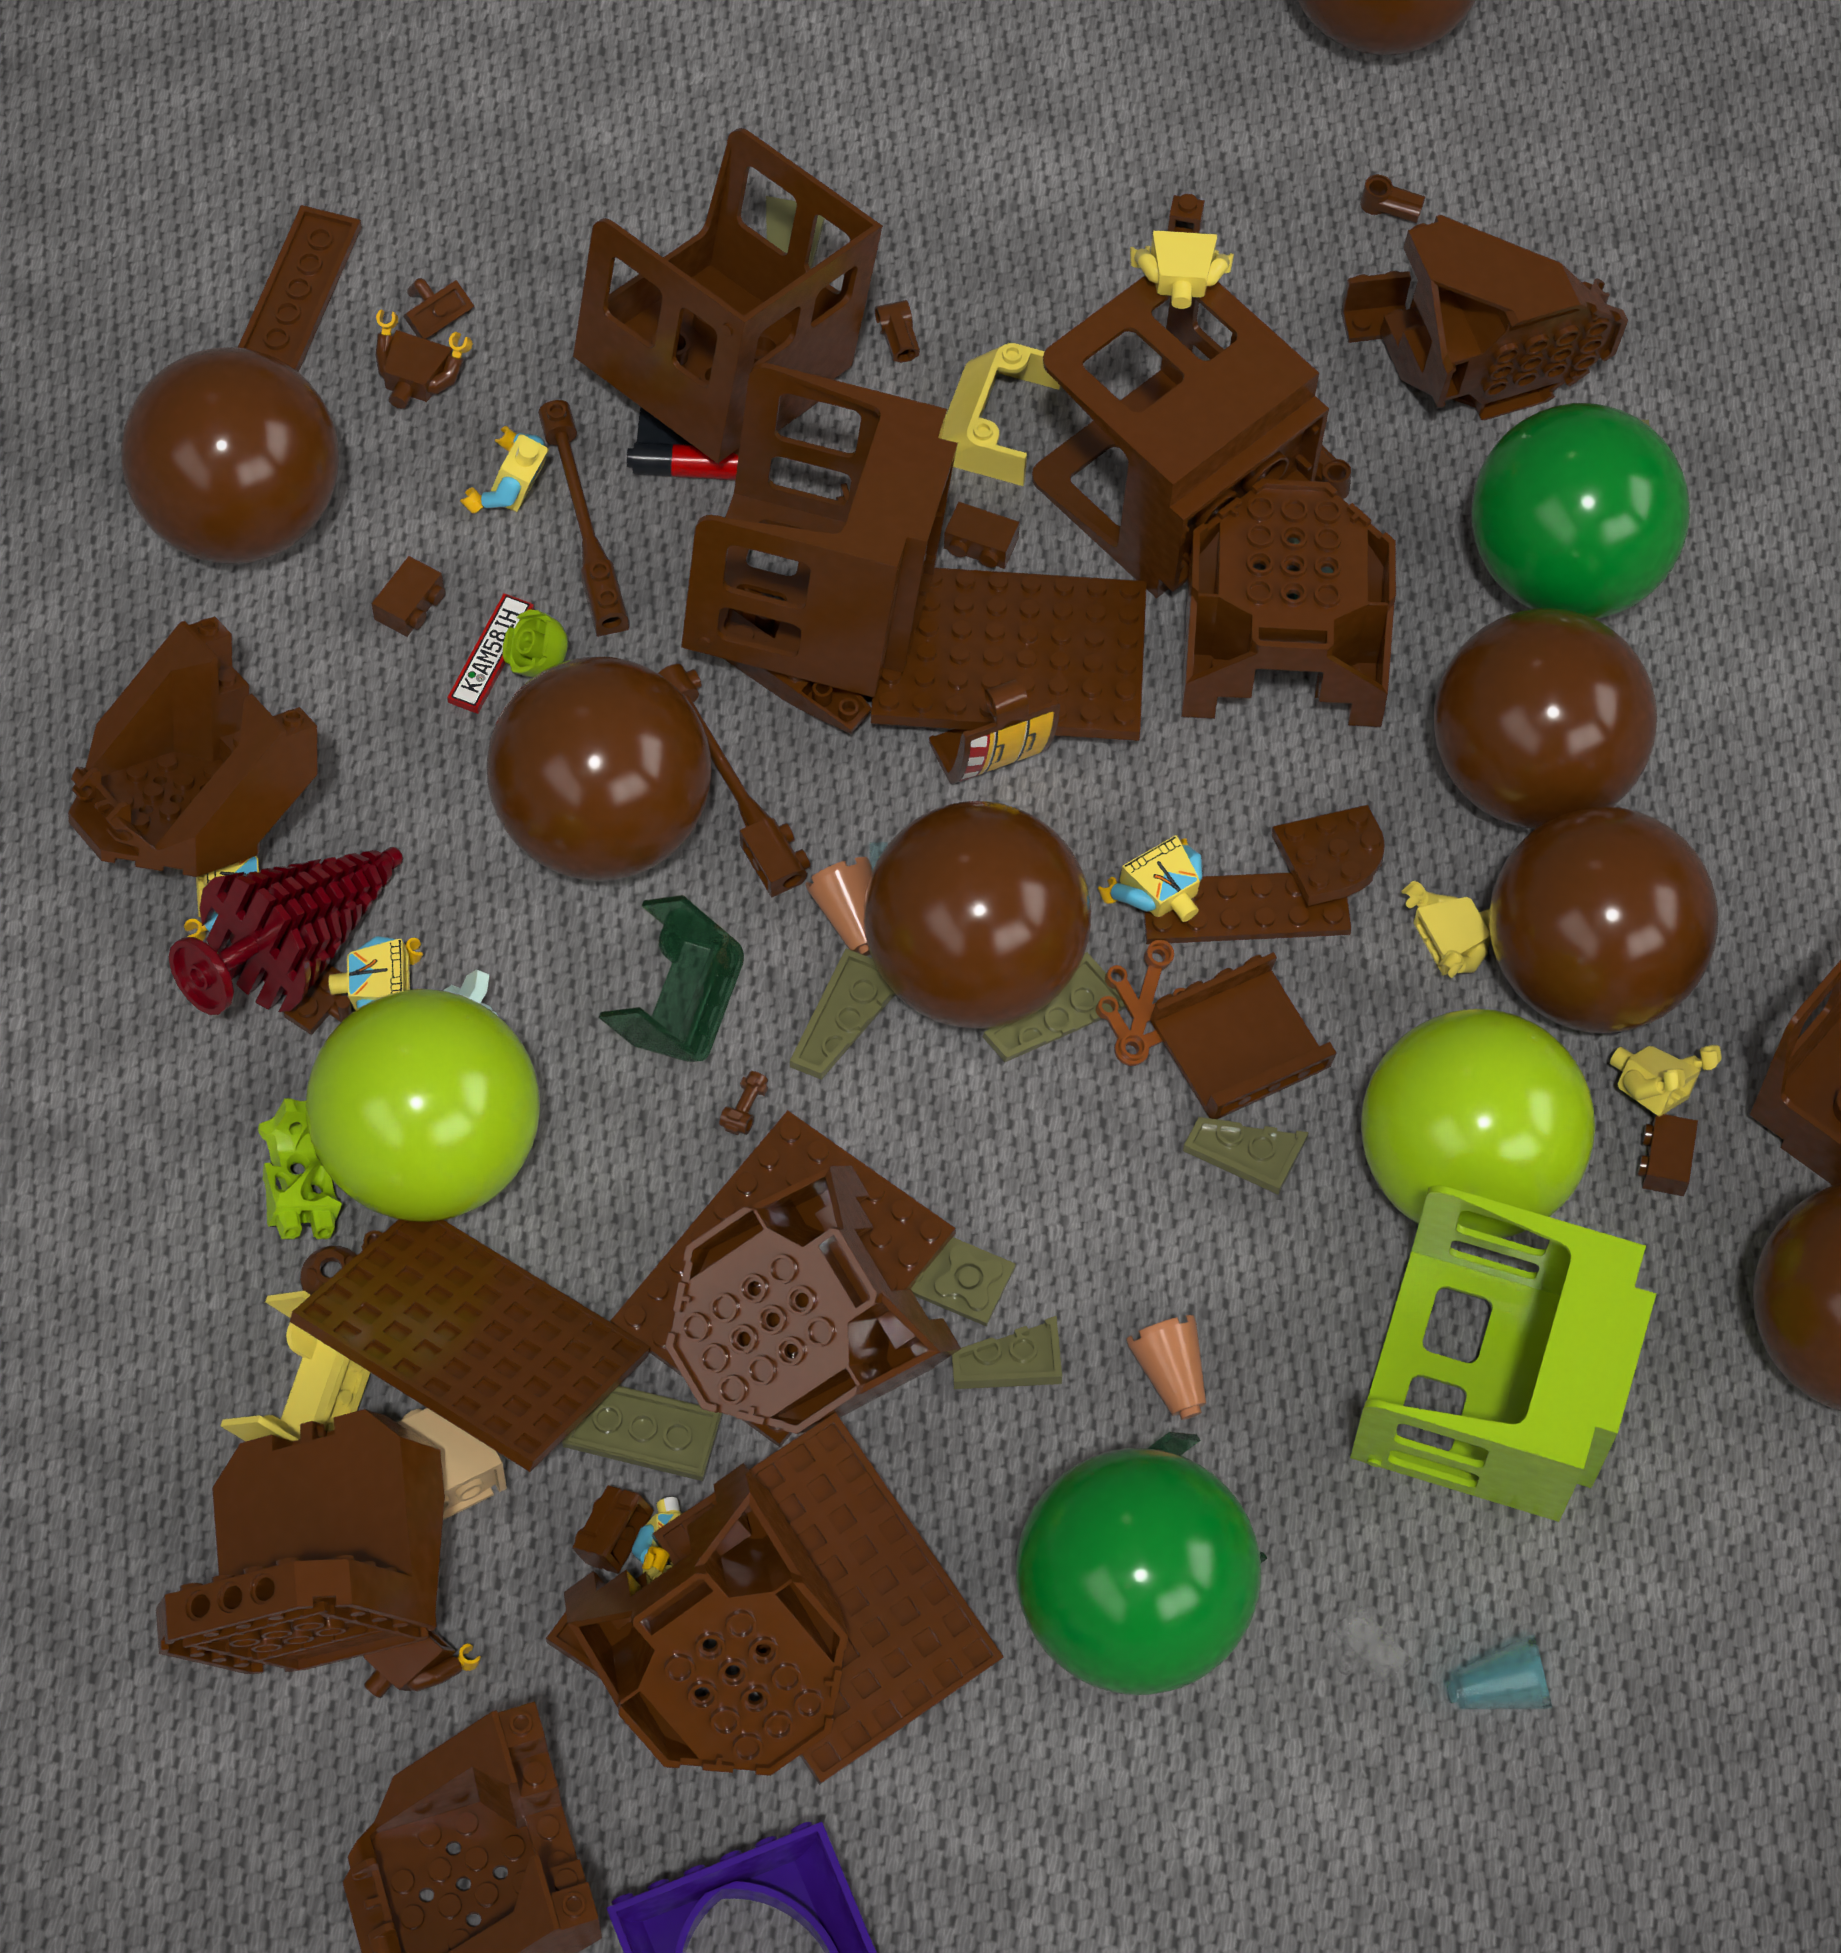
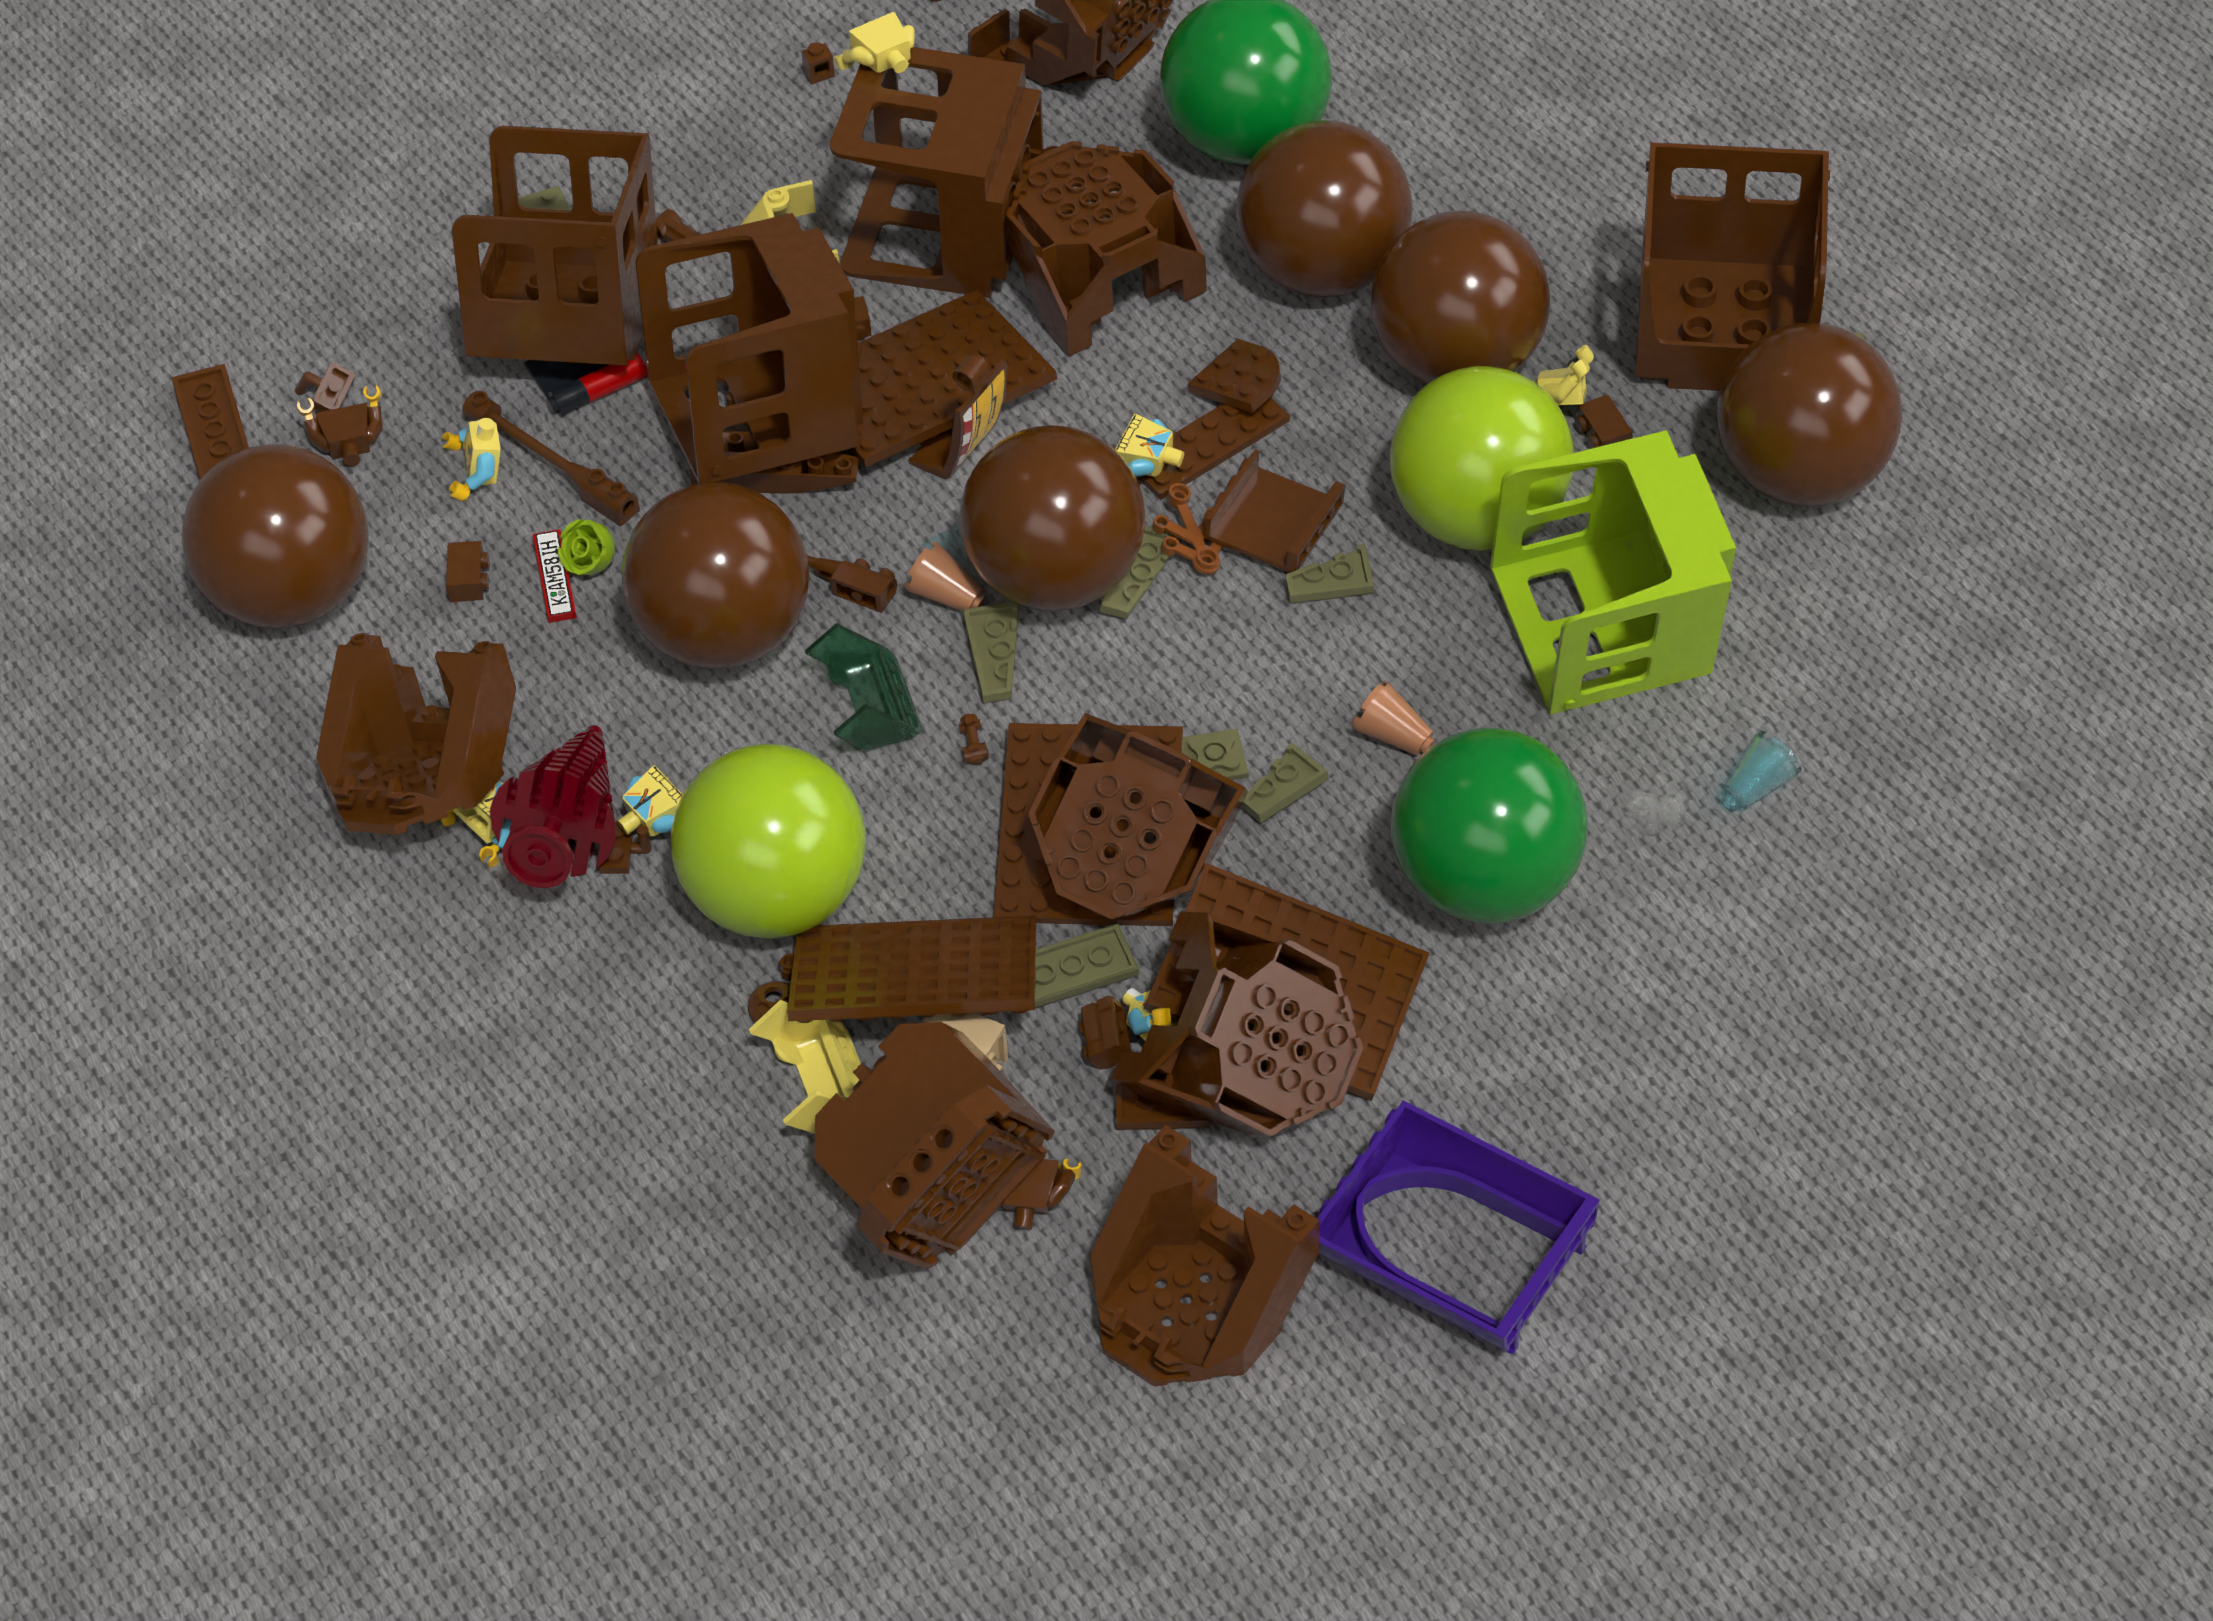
camera: 30 degrees left, 10 degrees down
lime hips [258,1098,342,1239] -> none
light yellow torso [1401,881,1491,978] -> none

